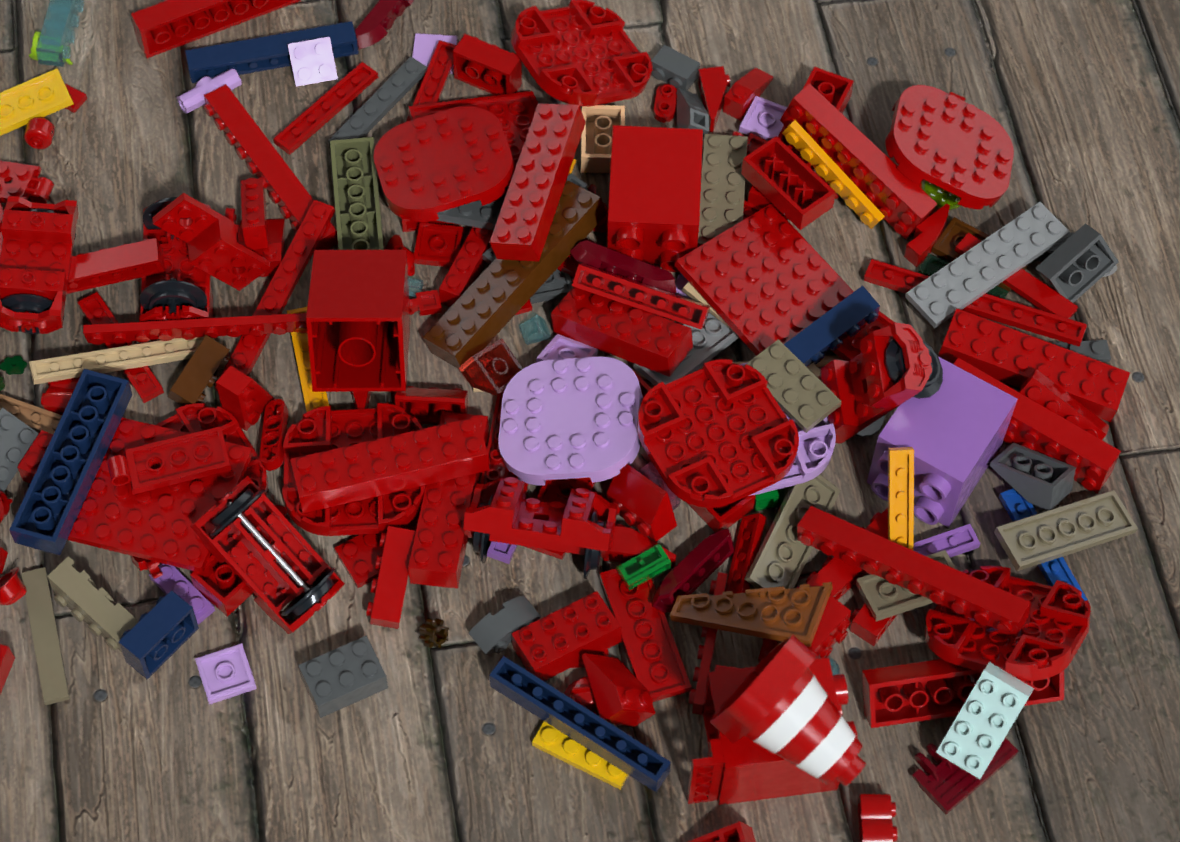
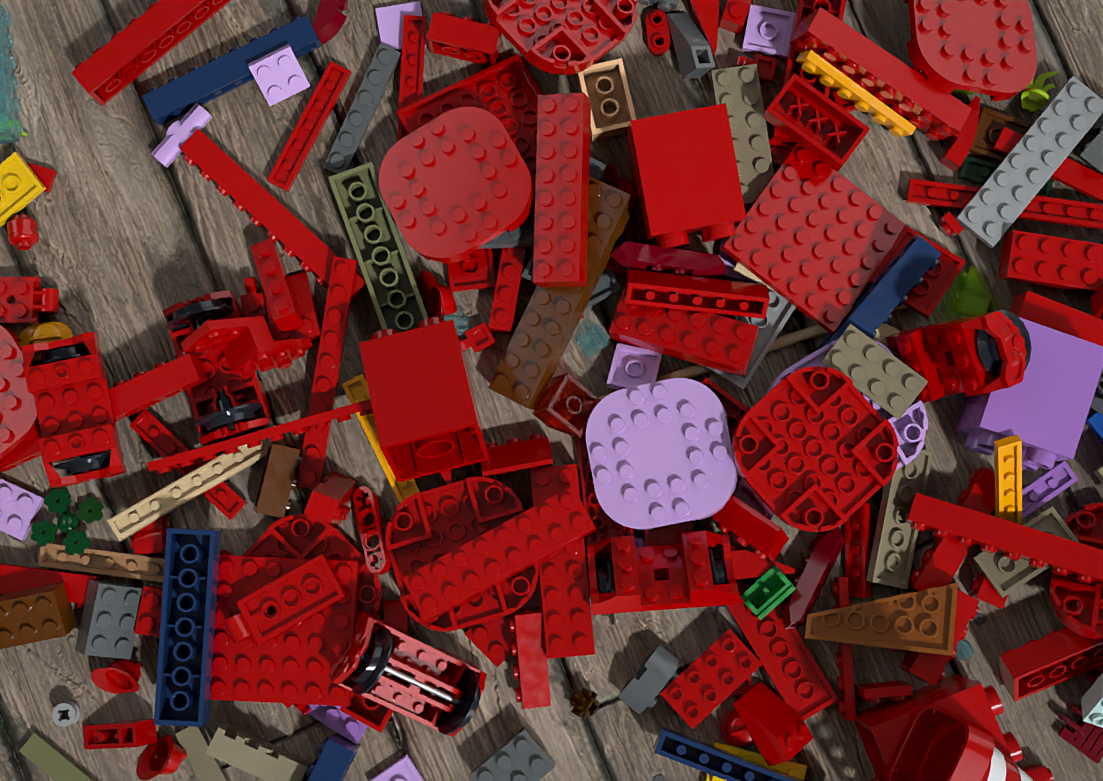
camera: 10 degrees left, 25 degrees up
none -> red plate [937,211,964,238]
none -> lime piece [1021,70,1059,113]

